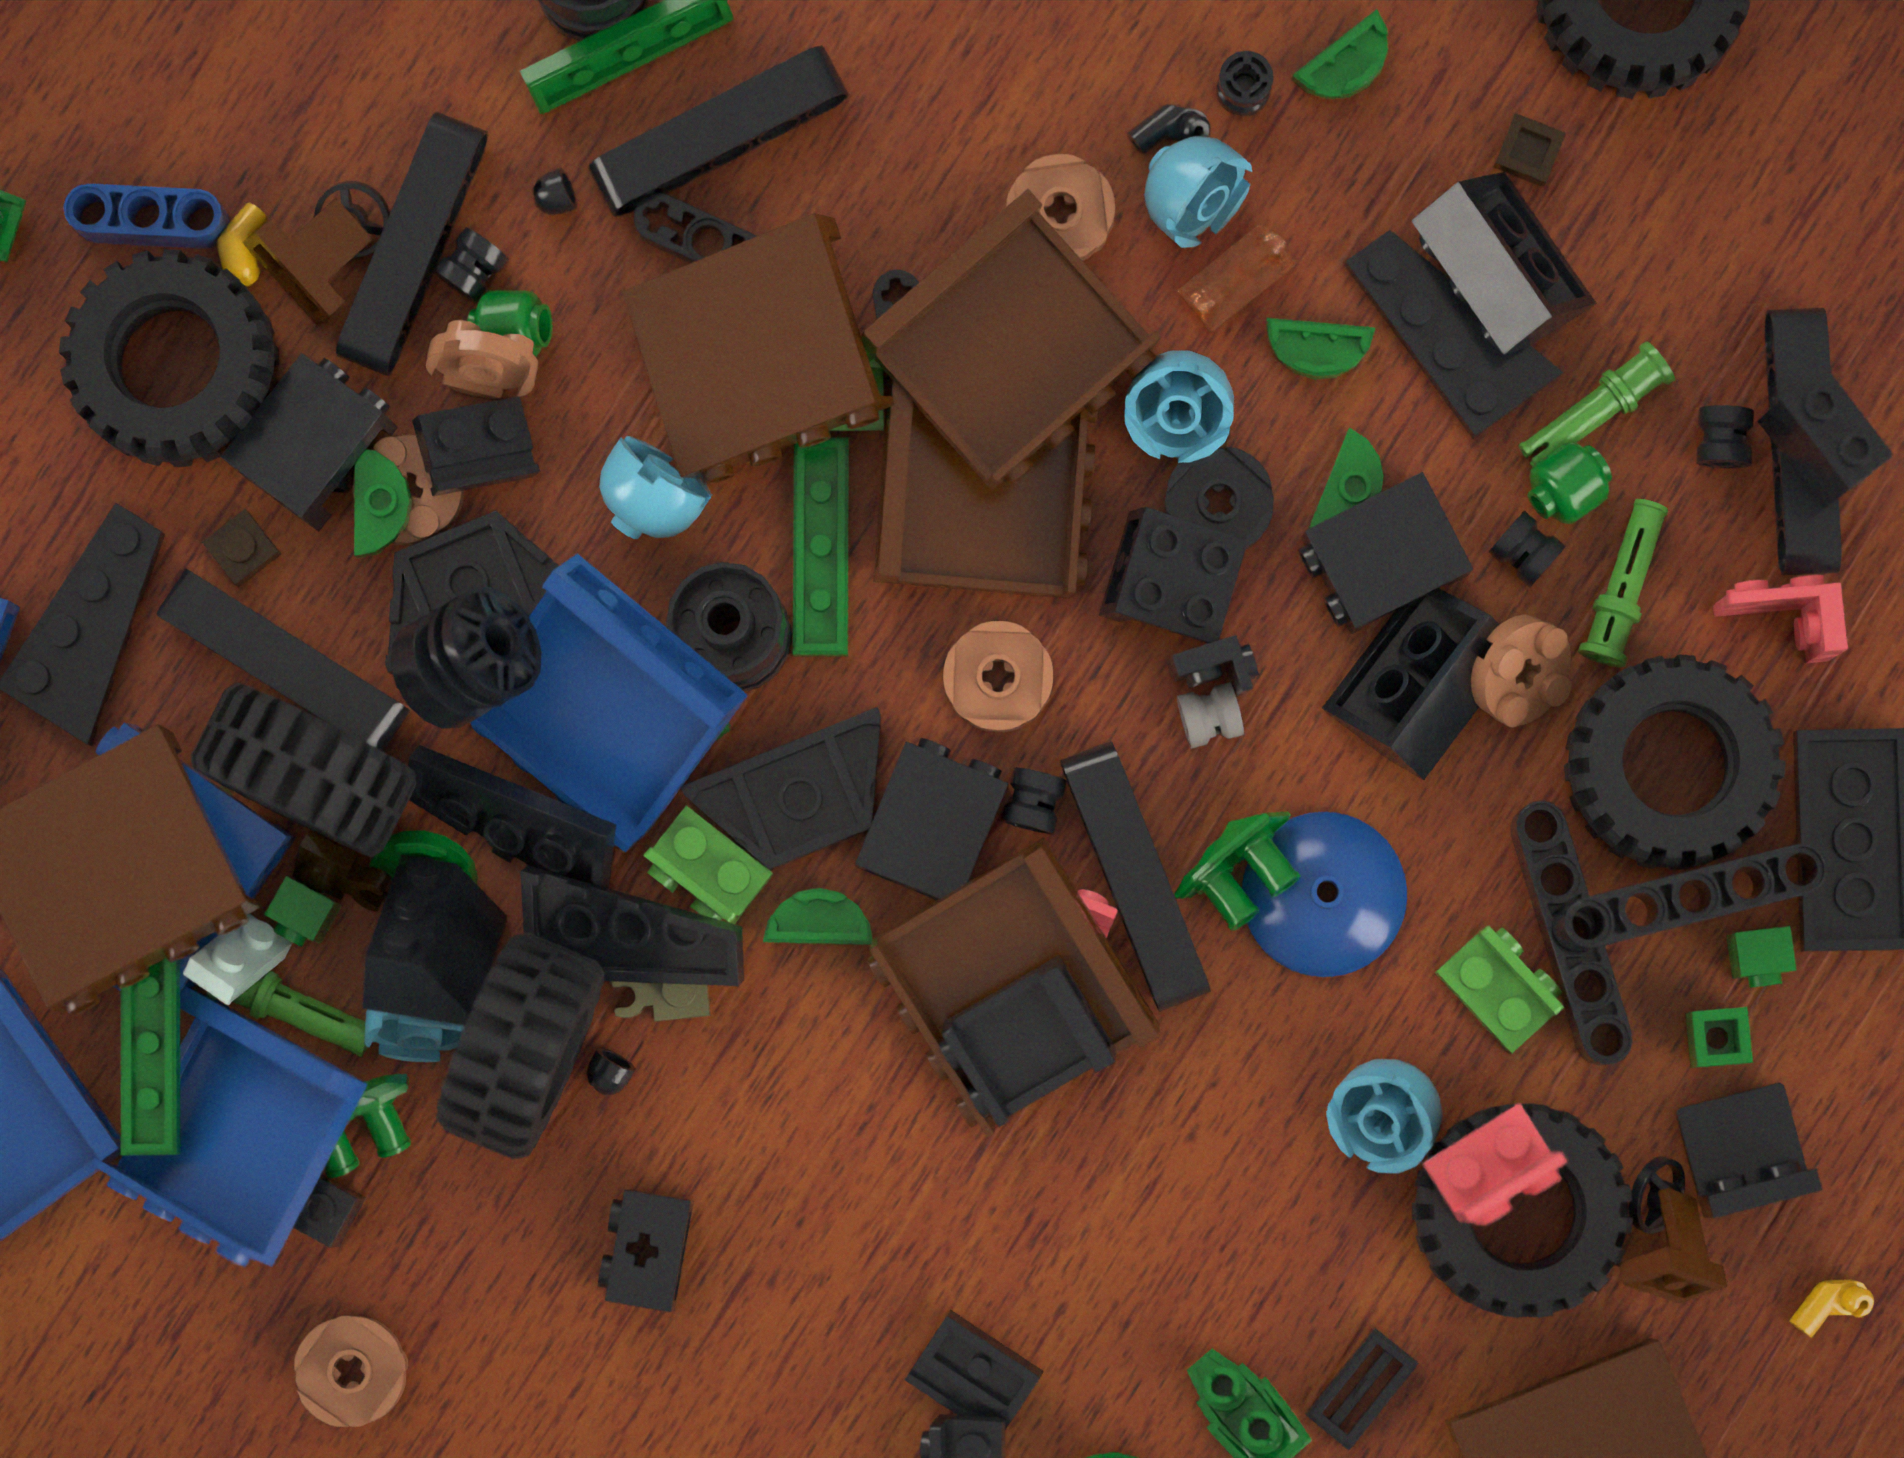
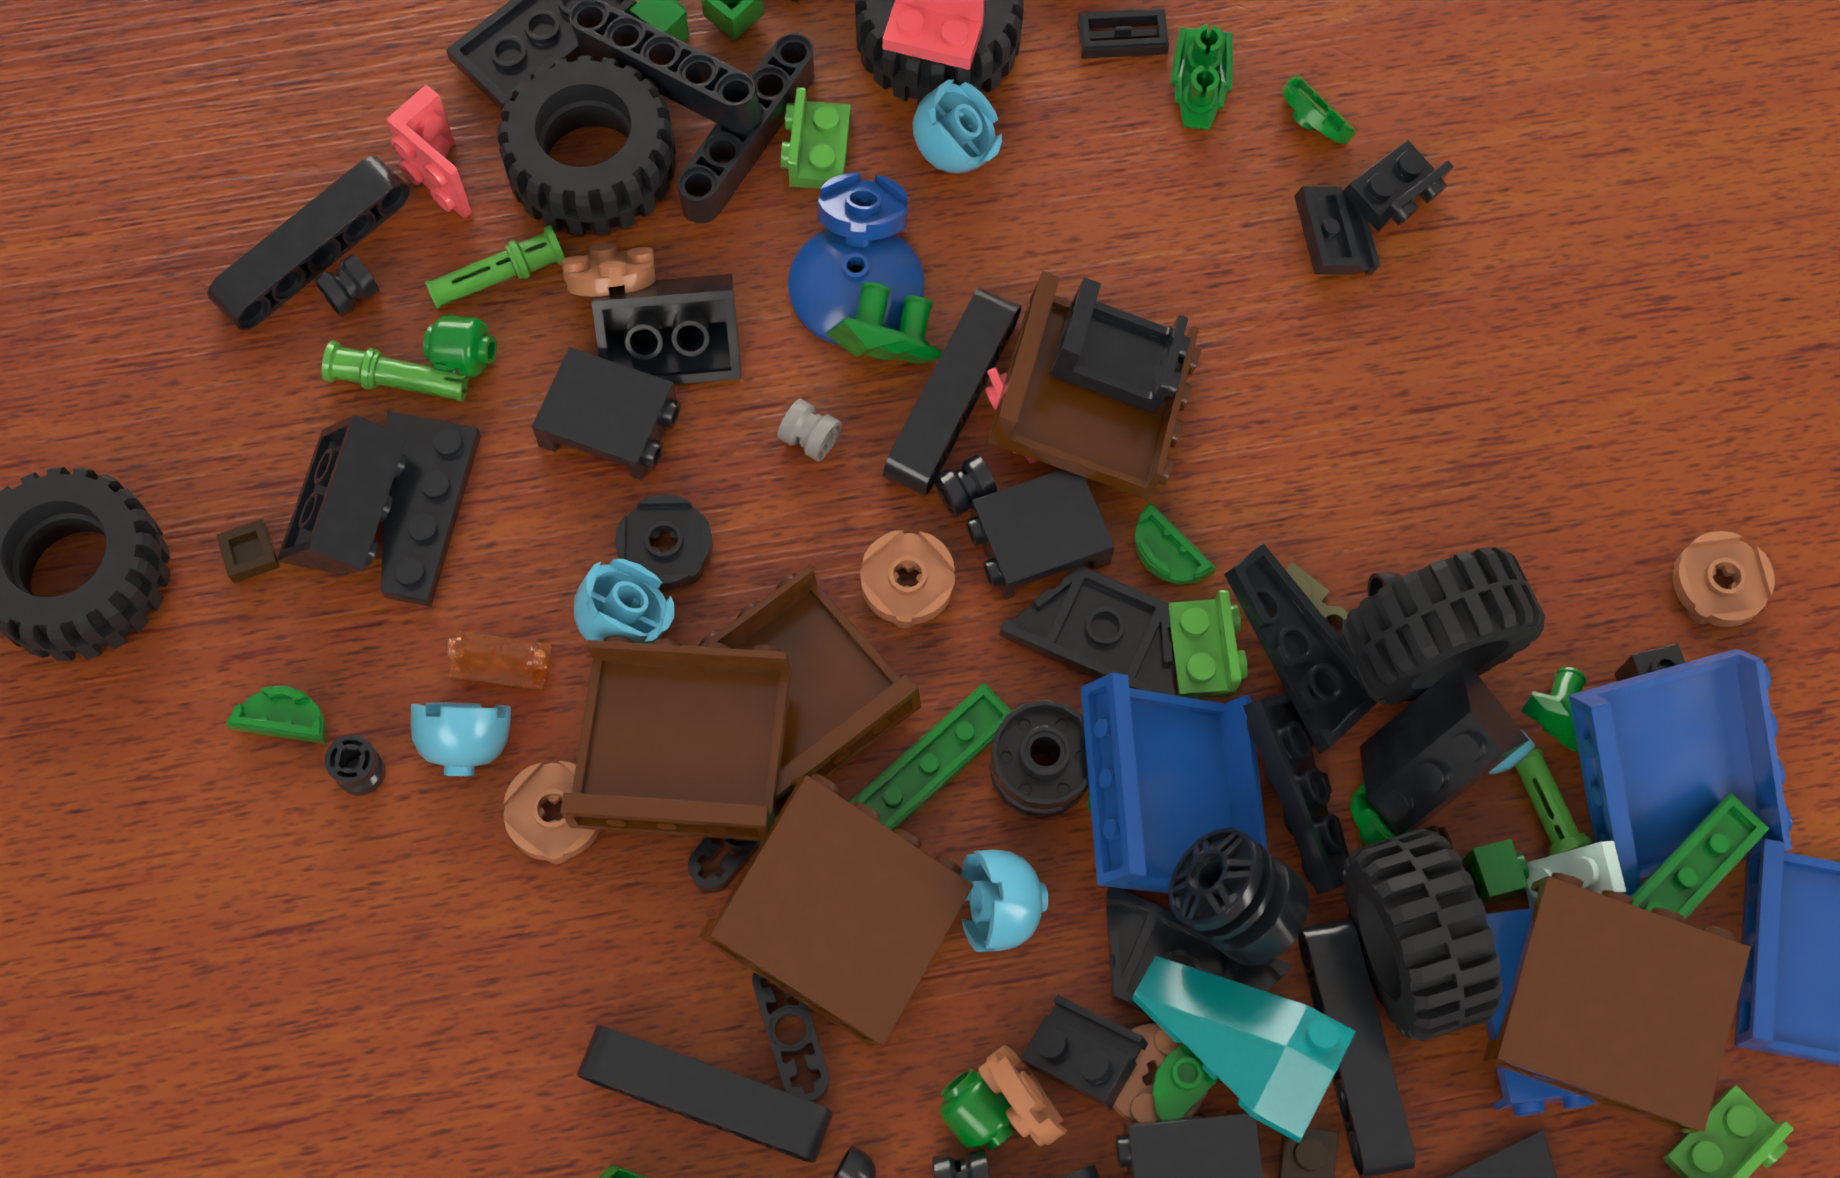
camera: 140 degrees left, 15 degrees down
black brick [598,1189,694,1312] -> none
black bracket [1099,507,1247,644] -> none
black arm [1127,104,1211,155] -> none
black bracket [1166,635,1259,697] -> none
green plate [1266,318,1375,380] -> none
green plate [1308,427,1384,529] -> none
black wheel [1488,510,1566,588] -> none
black panel [1757,368,1893,509] -> none
none -> blue plate [817,173,908,247]
none -> teal wedge [1132,956,1356,1143]

